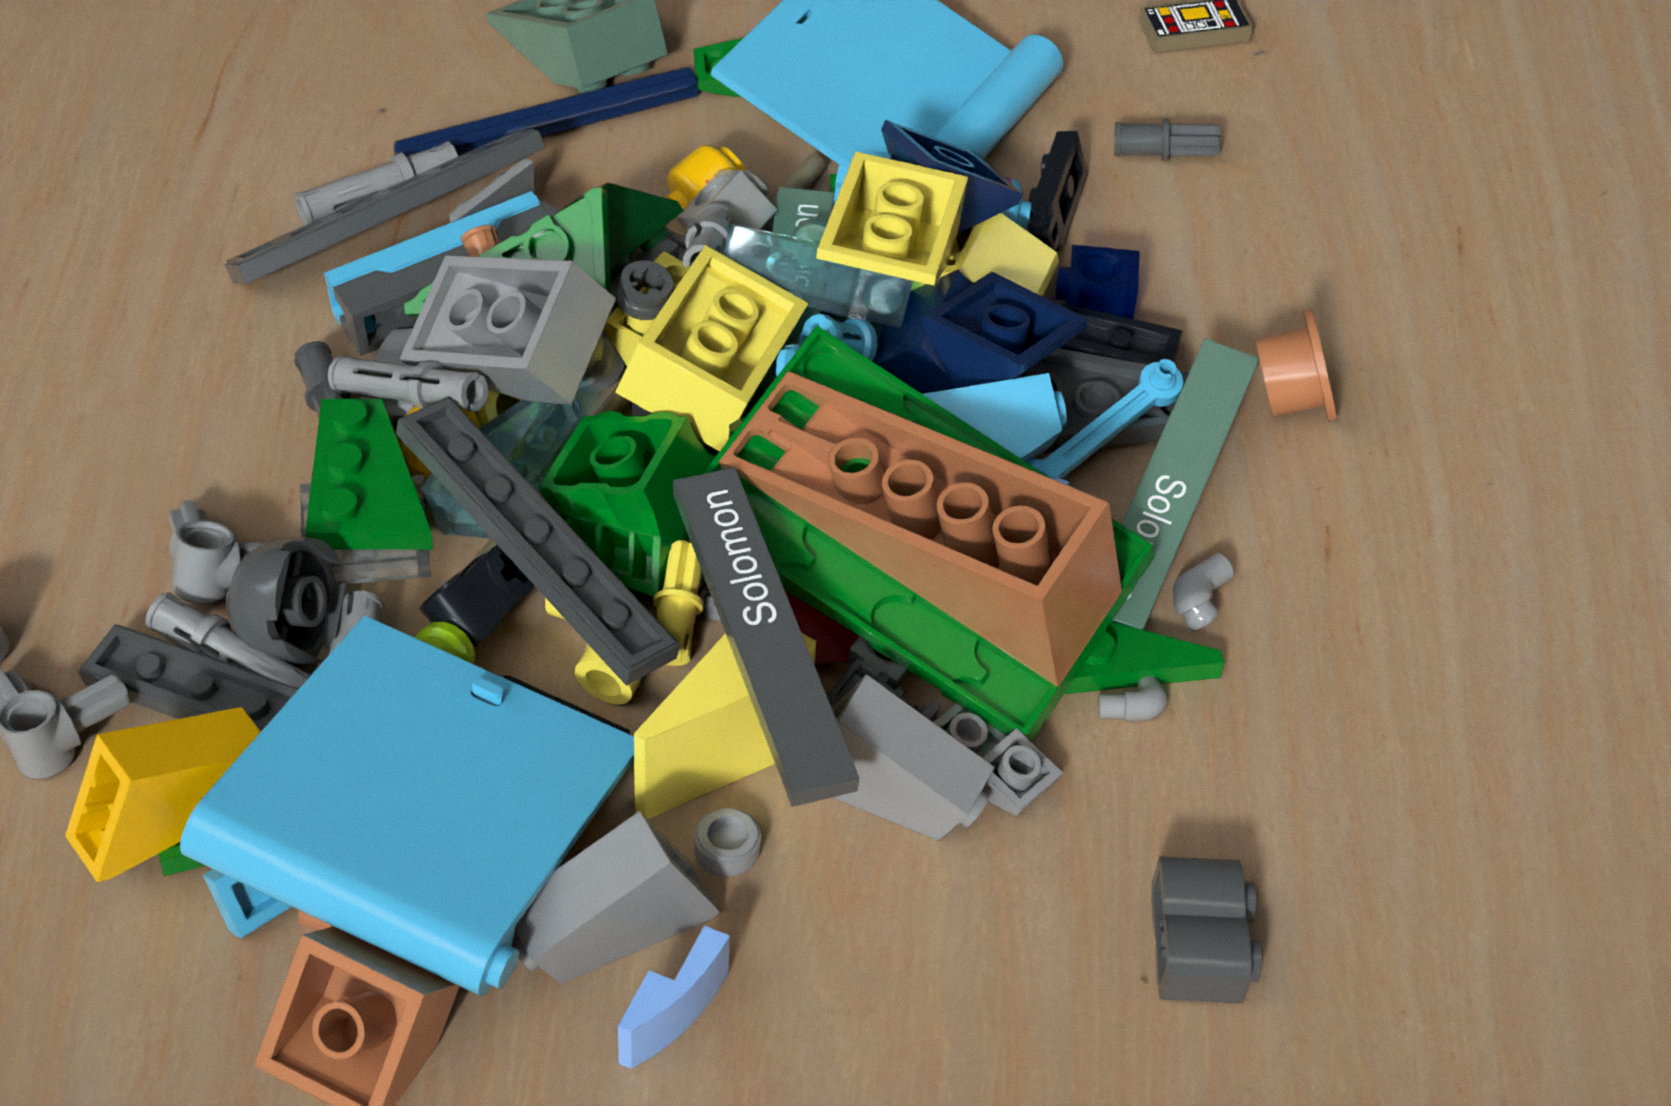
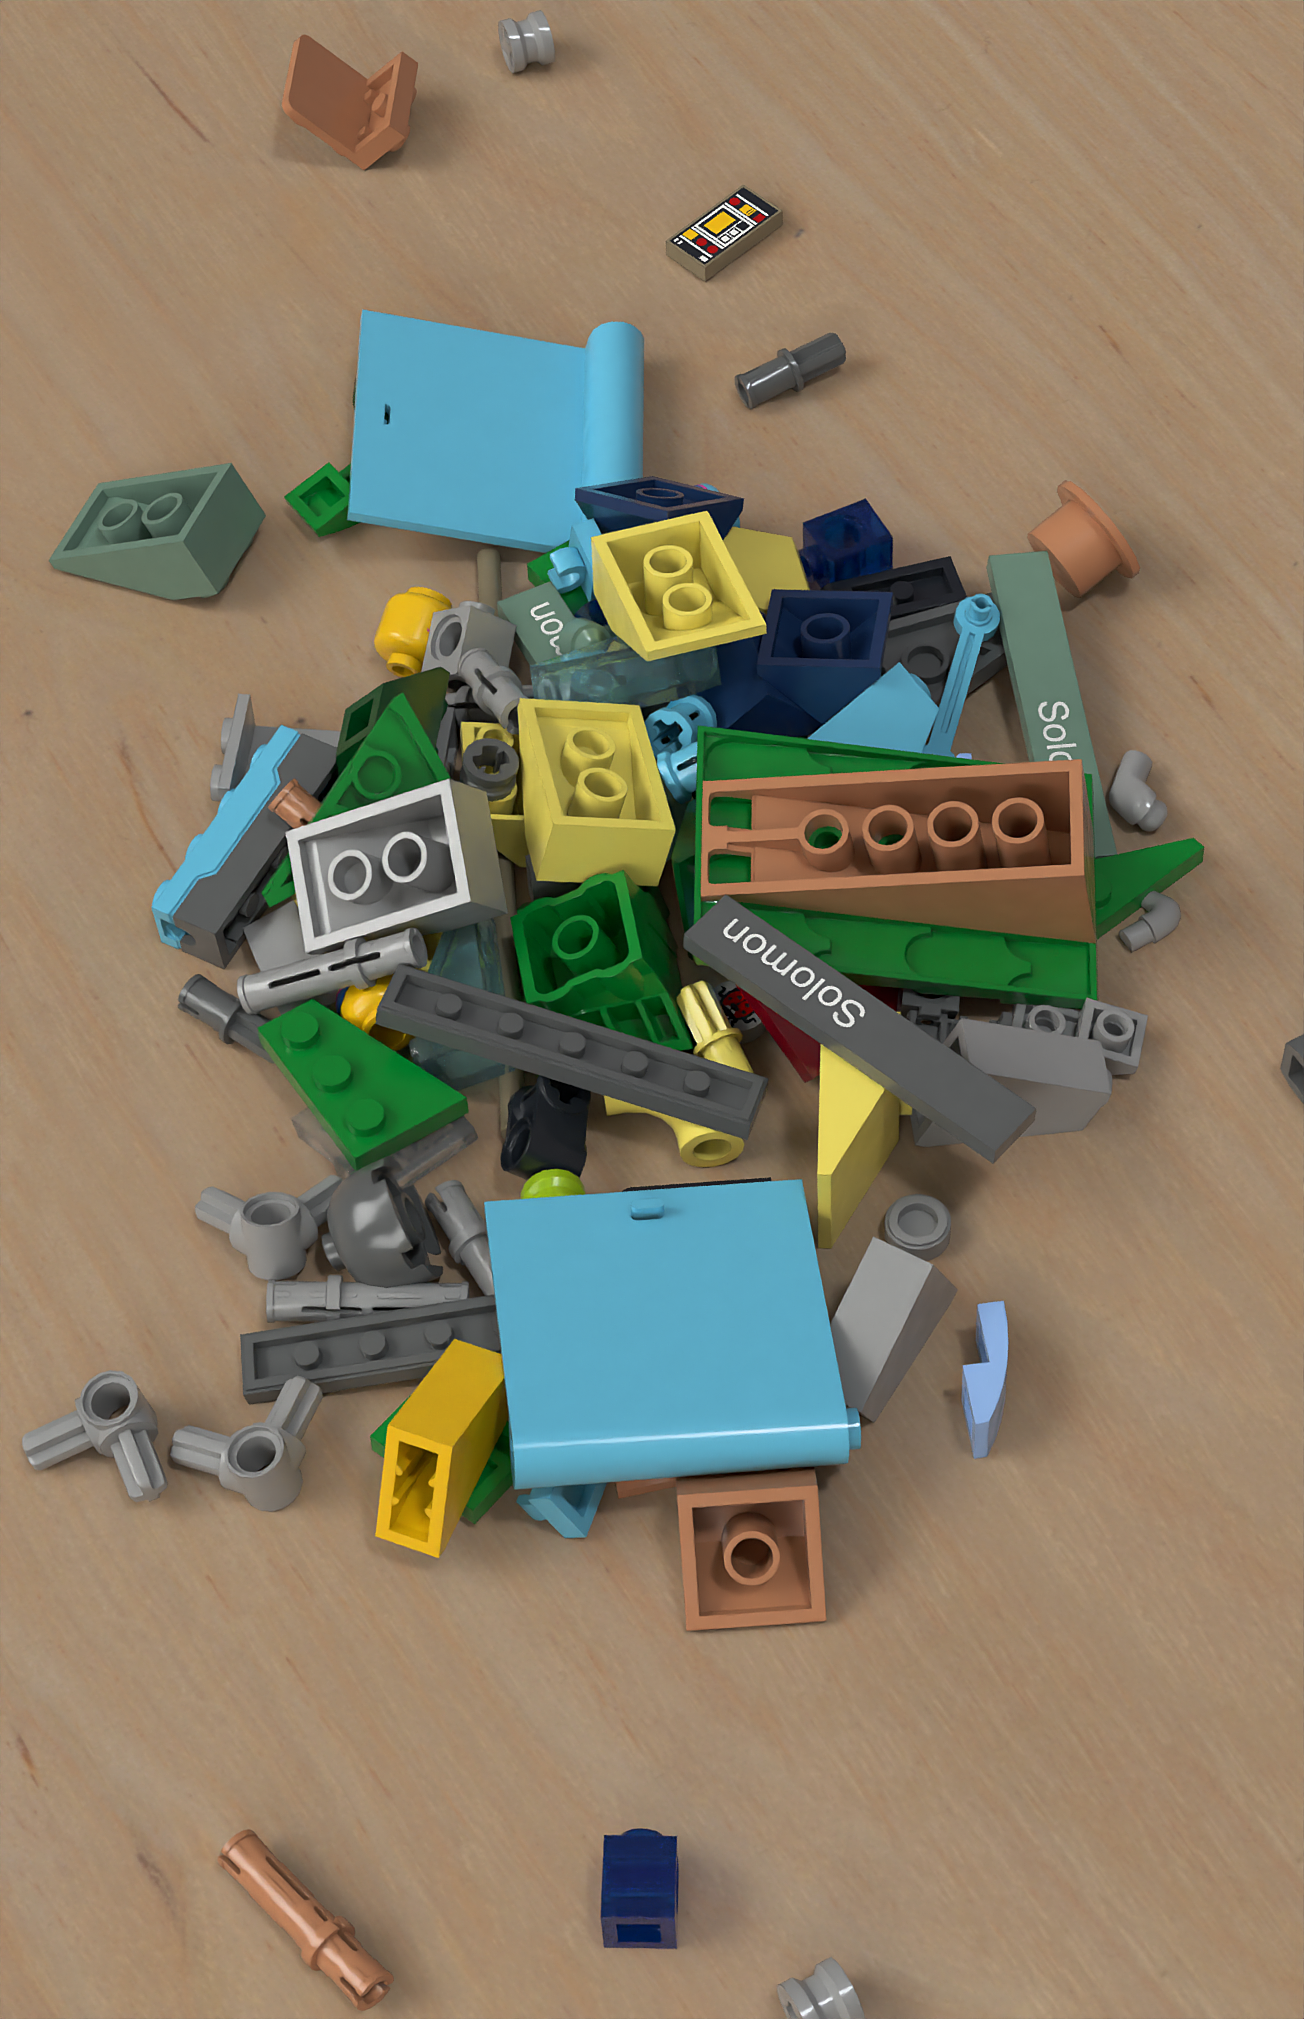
camera: 25 degrees left, 5 degrees up
dark grey tile [225,129,545,284] -> none
light grey pin [294,141,458,225] -> none
dark blue axle [393,67,698,156] -> none
black hinge [1028,131,1087,252] -> none

